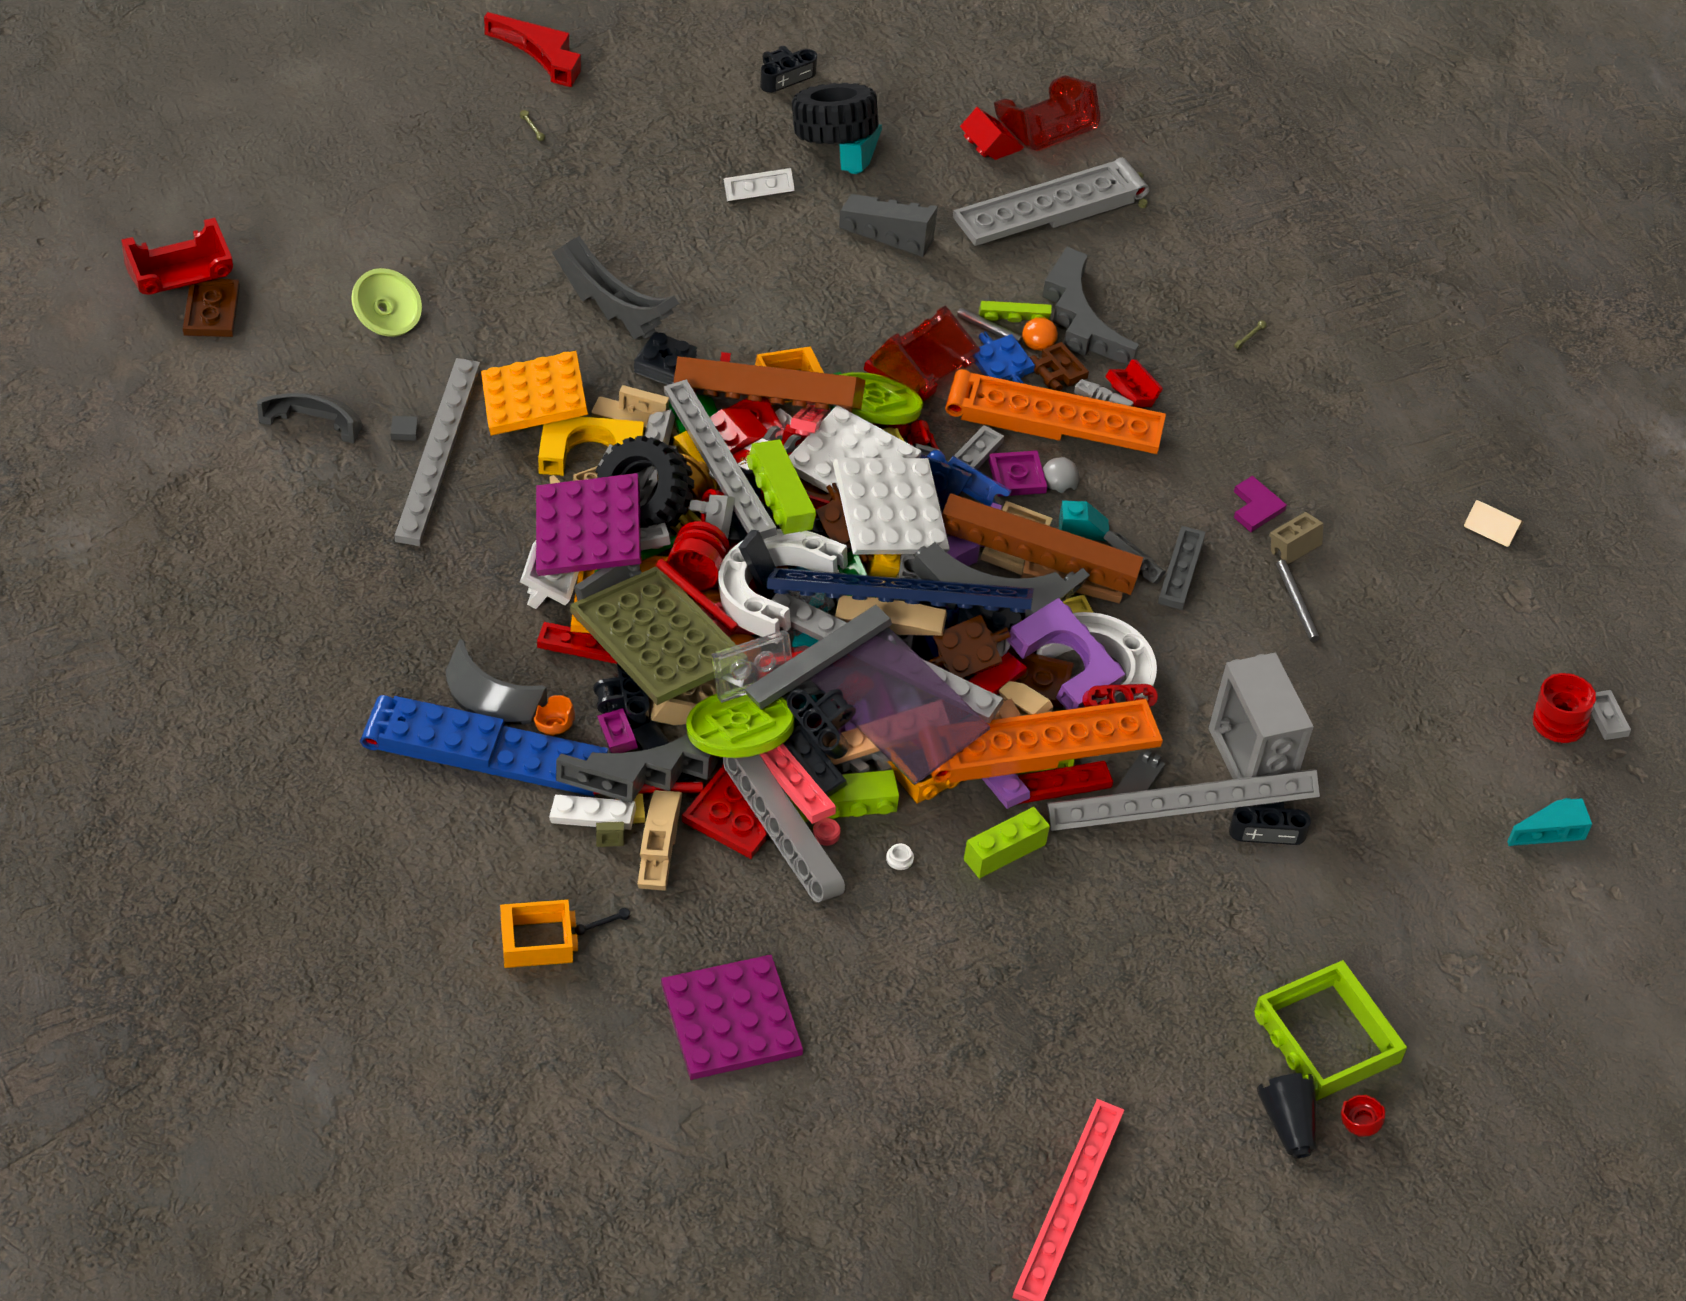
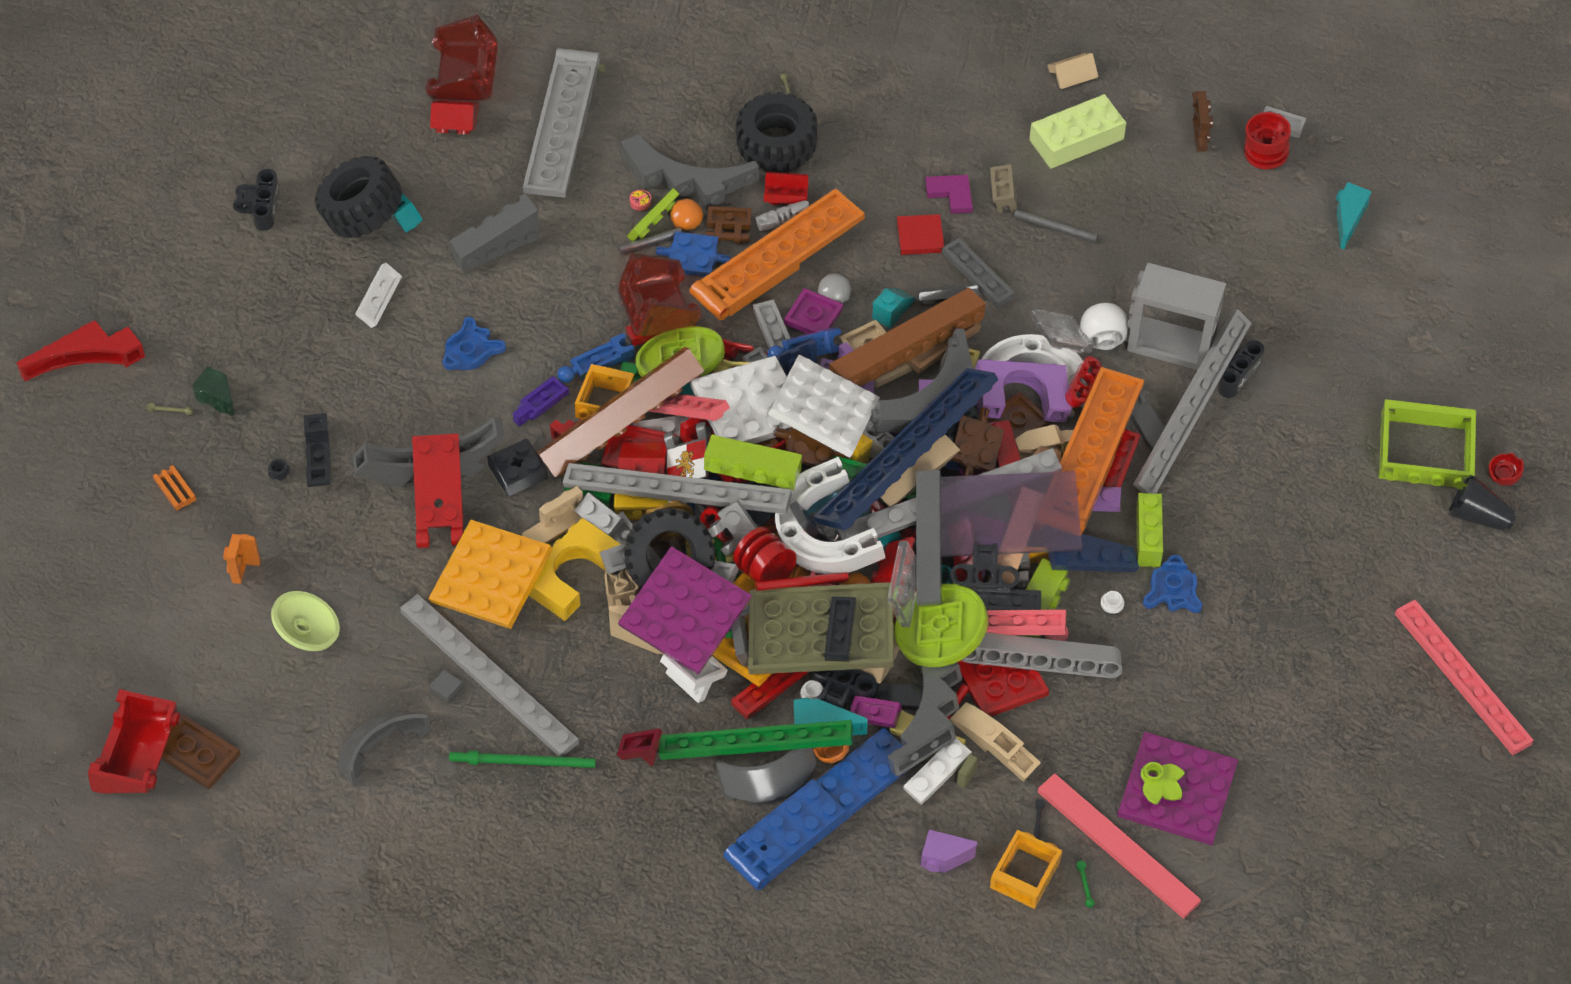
camera: 50 degrees left, 5 degrees up
none -> orange tile [153,465,196,511]
none -> clear green slope [192,366,235,416]
none -> orange bracket [223,534,261,584]
none -> black plate [268,459,291,480]
none -> black slope [304,413,331,487]
none -> red hinge [412,433,464,549]
none -> blue tile [442,317,506,370]
none -> green bar [449,750,596,768]
none -> dark purple hinge [512,376,569,426]
none -> blue plate [557,333,635,383]
none -> dark red slope [617,728,662,766]
none -> tile [630,190,651,211]
none -> green plate [659,720,853,760]
none -> black tyre [736,92,817,173]
none -> teal slope [793,698,868,735]
none -> white plate [801,680,824,700]
none -> black tile [824,596,856,662]
none -> red tile [897,214,944,255]
none -> medium lavender slope [921,830,977,873]
none -> yellowish green brick [1029,94,1126,169]
none -> clear plate [1030,309,1094,353]
none -> coral tile [1038,773,1201,919]
none -> dark blue wing [1043,525,1139,572]
none -> green hinge [1076,860,1095,908]
none -> white wheel [1080,303,1129,350]
none -> lime plate [1141,762,1185,804]
none -> blue tile [1143,554,1203,613]
none -> reddish brown plate [1192,91,1213,152]

